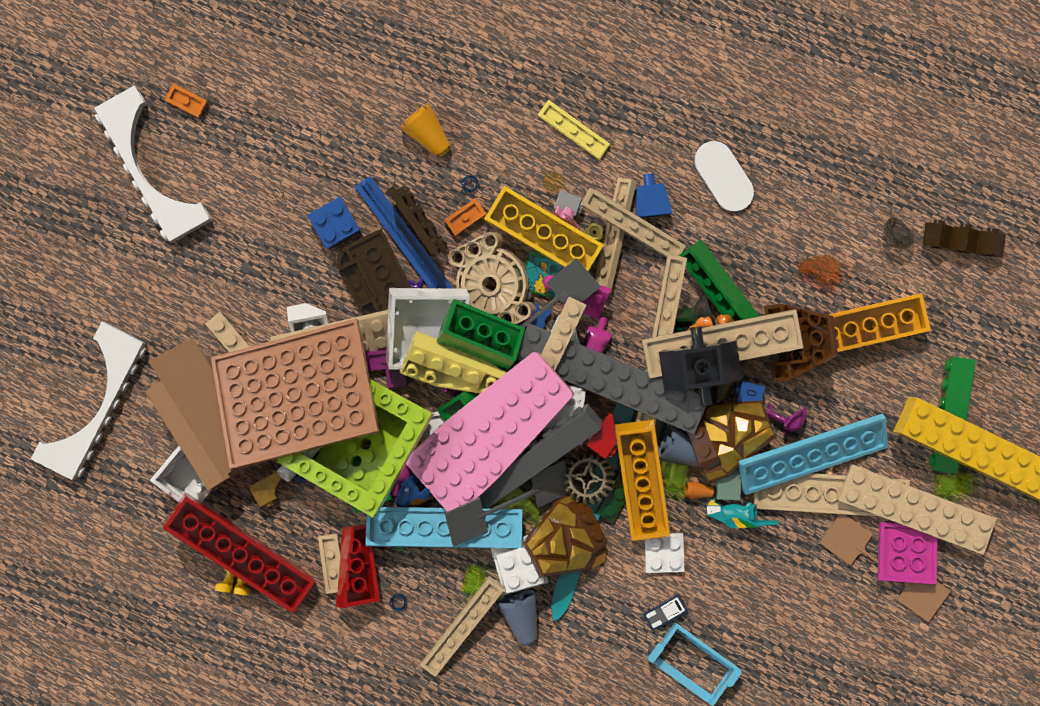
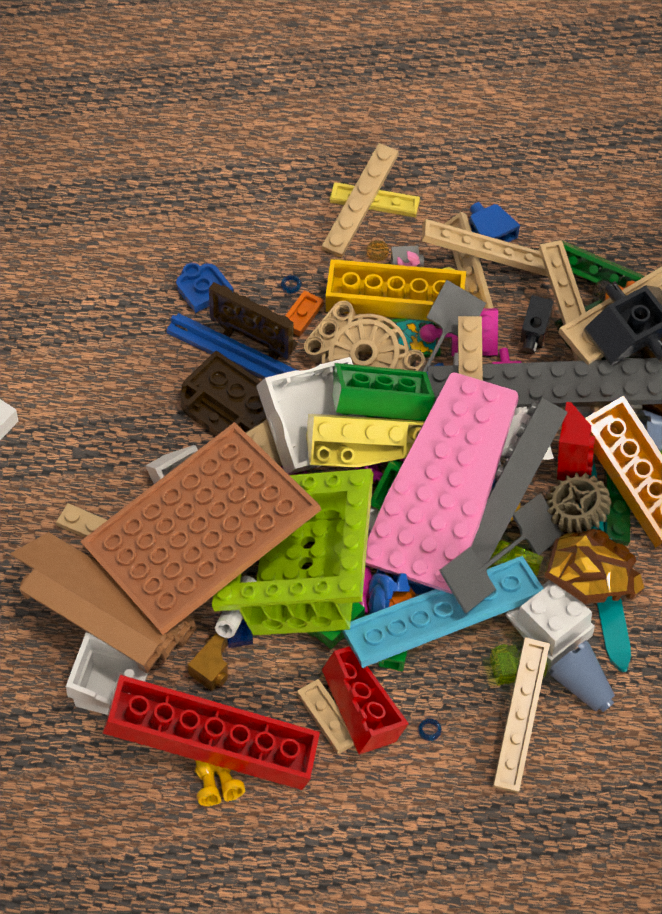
camera: 25 degrees left, 30 degrees down
blue brick [307,196,361,250] -> none
light orange cone [399,102,450,157] -> none
white tile [695,141,754,212] -> none
none -> blue plate [176,263,234,313]
none -> tan plate [322,143,399,258]
none -> black torso [520,295,554,354]

